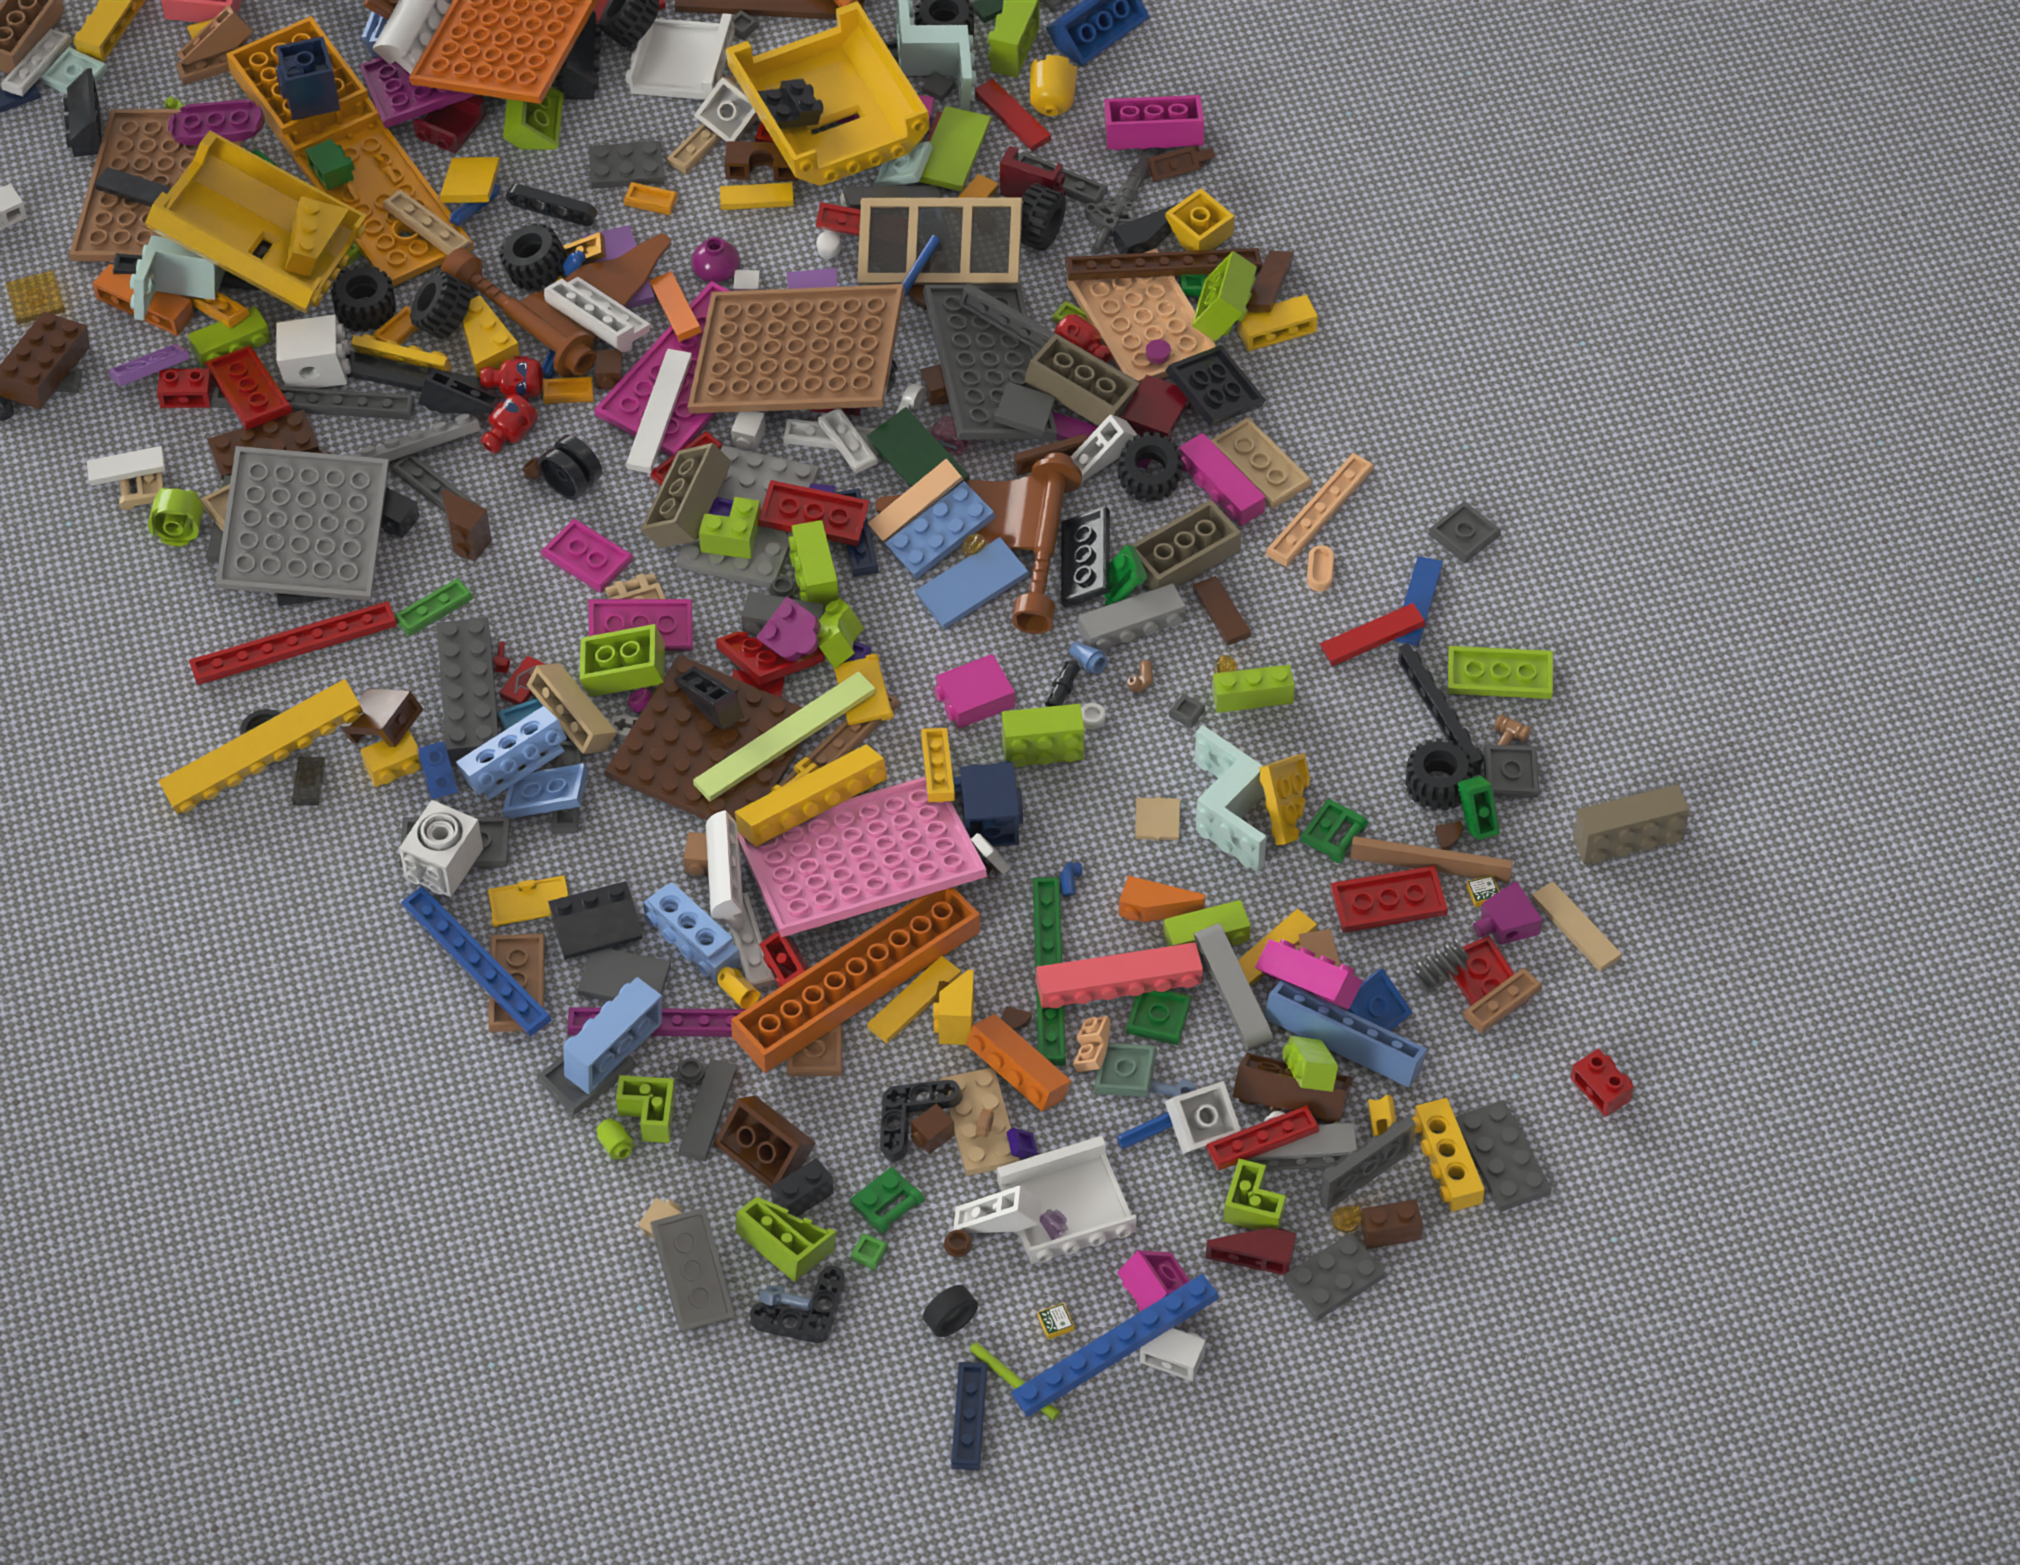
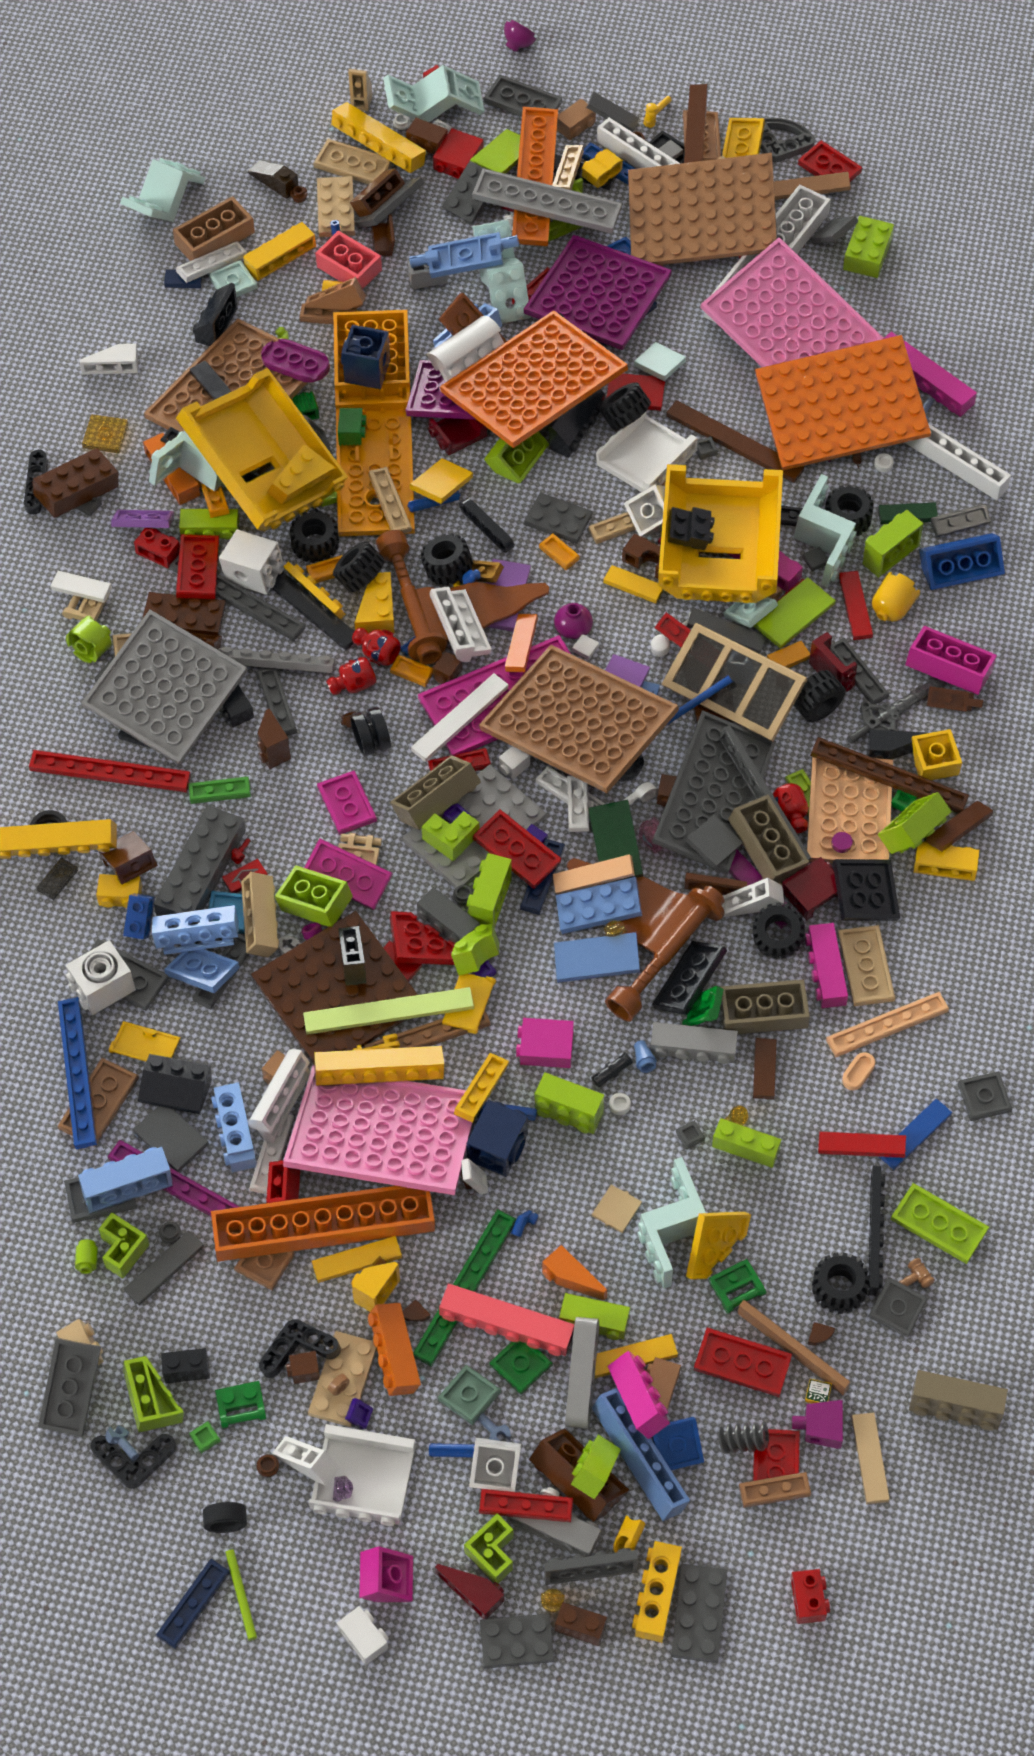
camera: 30 degrees right, 5 degrees up
black slope [418,368,502,413] -> none
reddish brown slope [713,1095,816,1189] -> none
yellow piece [717,967,761,1009] -> none
magenta plate [756,596,821,661] -> none
blue plate [1011,1273,1219,1418] -> none
tile [1037,1303,1074,1340] -> none
light nougat slope [1073,1016,1110,1072] -> none
medium nougat arm [1127,660,1153,693] -> none
green brick [1458,776,1500,840] -> none

